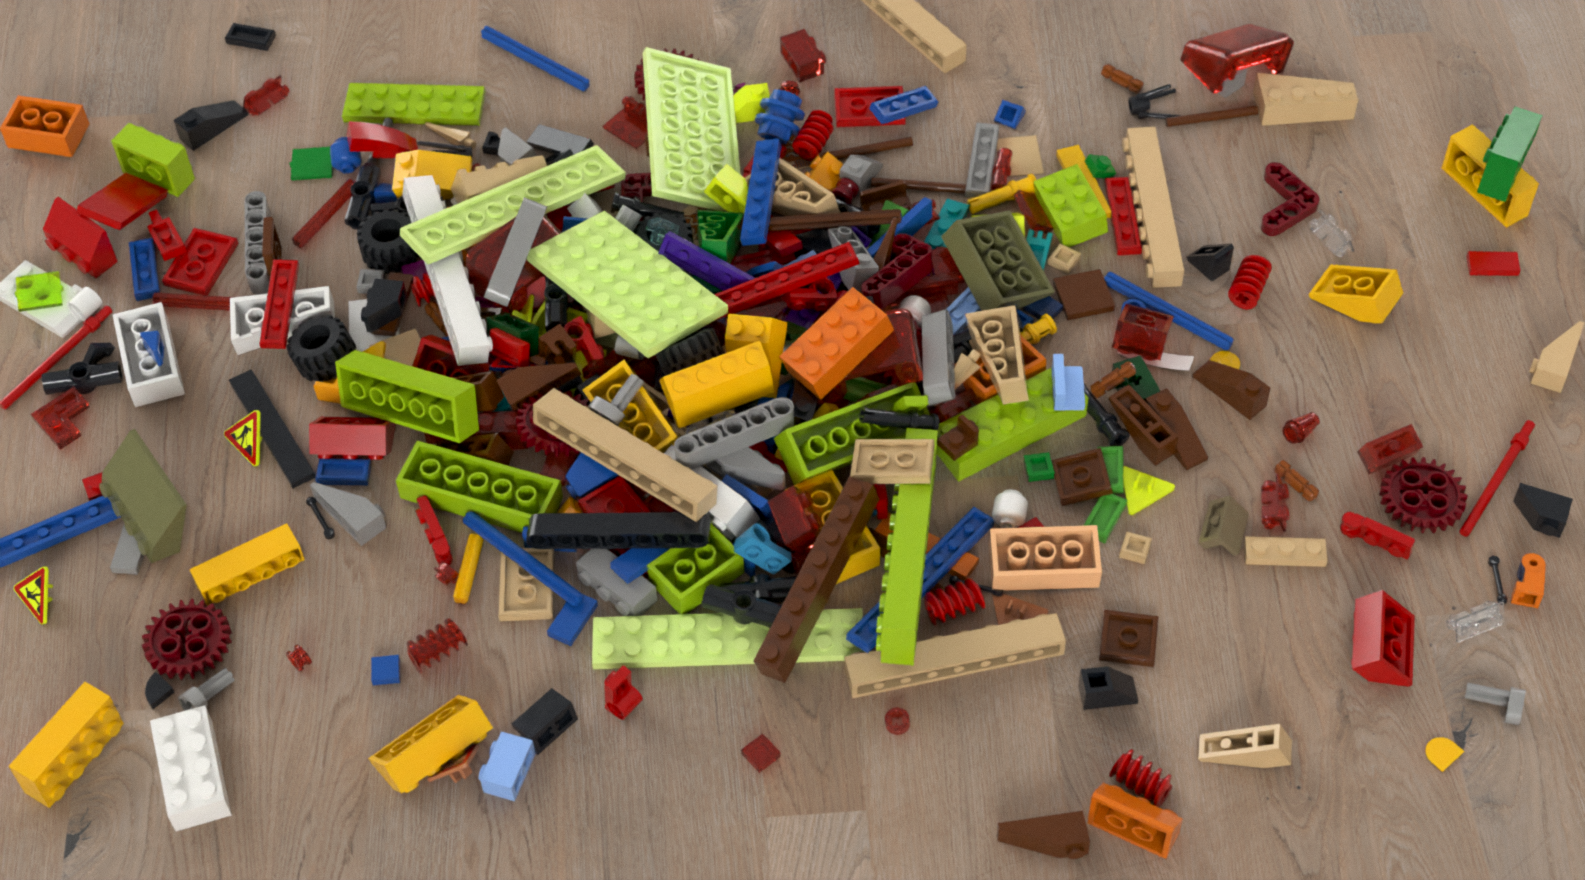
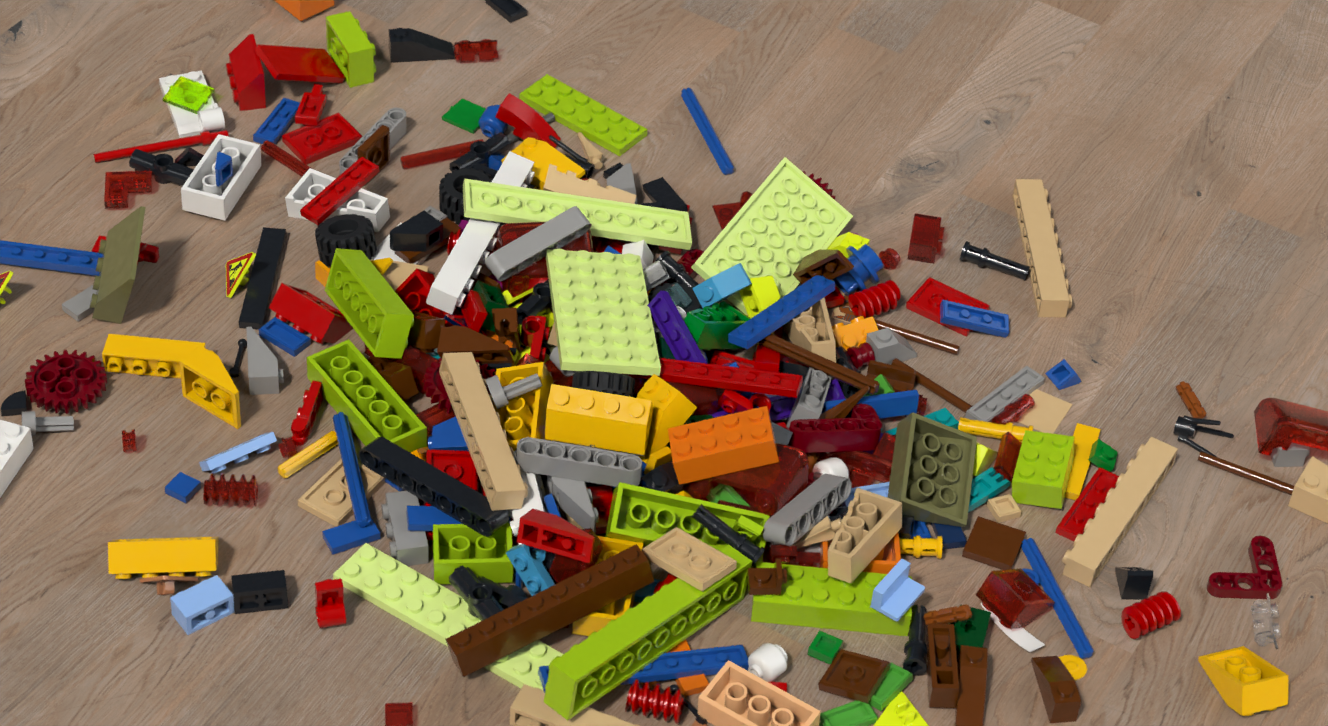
camera: 30 degrees right, 10 degrees down
none -> yellow slope [179,345,241,429]
none -> light blue plate [199,432,277,474]
none -> red slope [517,509,595,563]
none -> yellow tile [644,446,672,475]
none -> dark azure slope [692,263,752,308]
none -> reddish brown slope [793,249,854,284]
none -> black pin [960,241,1030,280]

